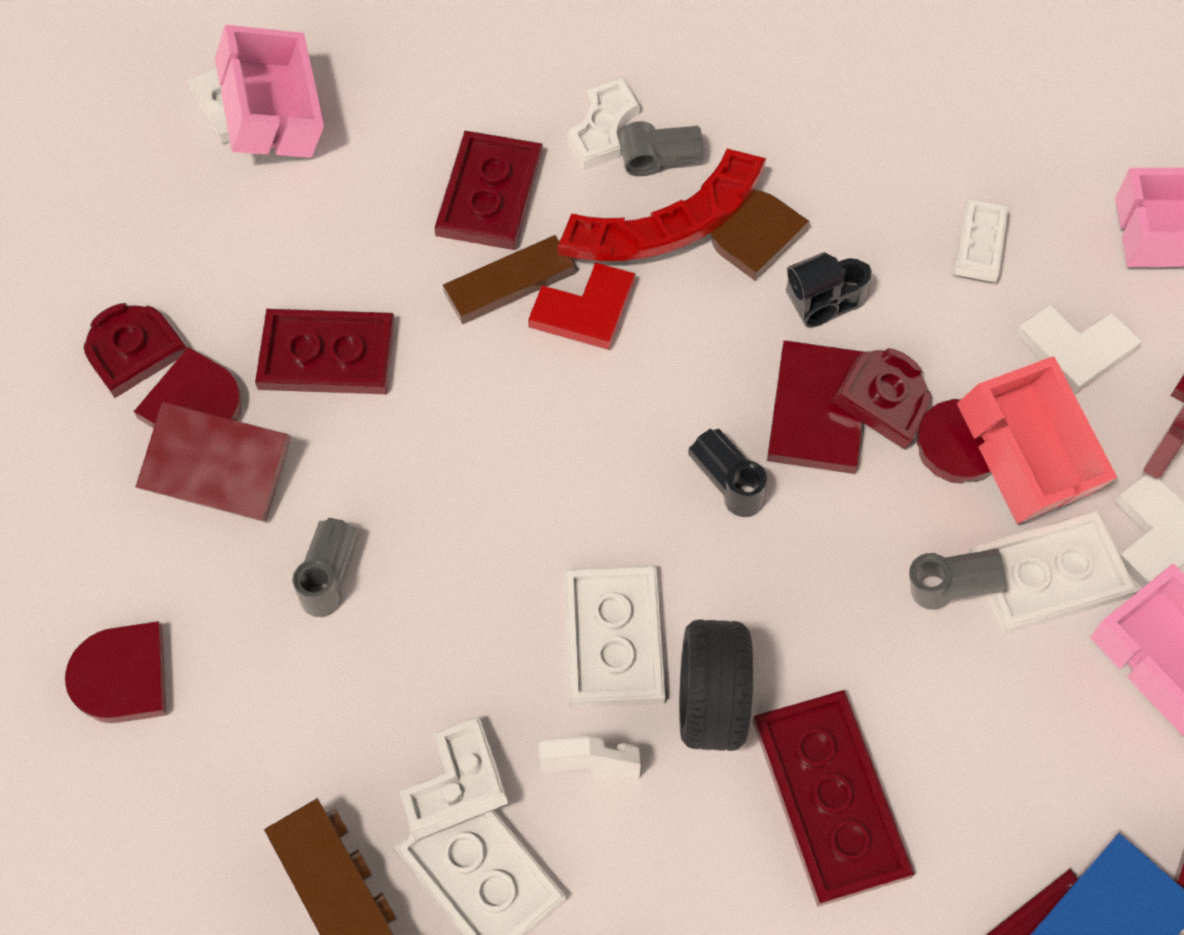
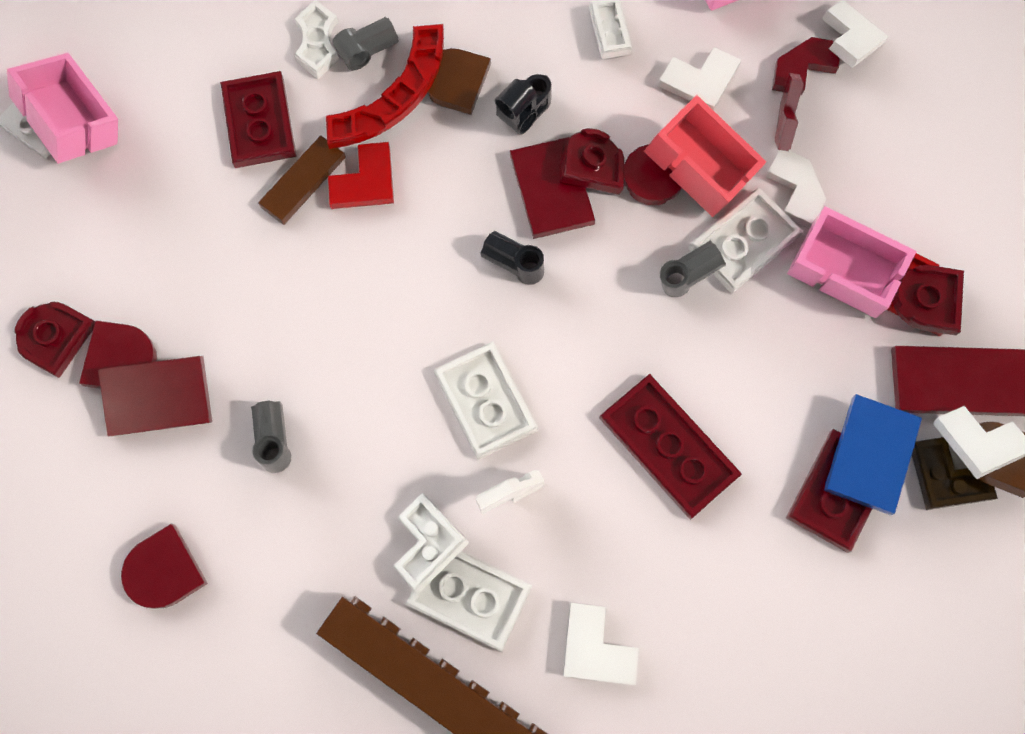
camera: 25 degrees left, 10 degrees up
dark red tile [255,308,395,395] -> none
black tyre [679,619,753,751] -> none

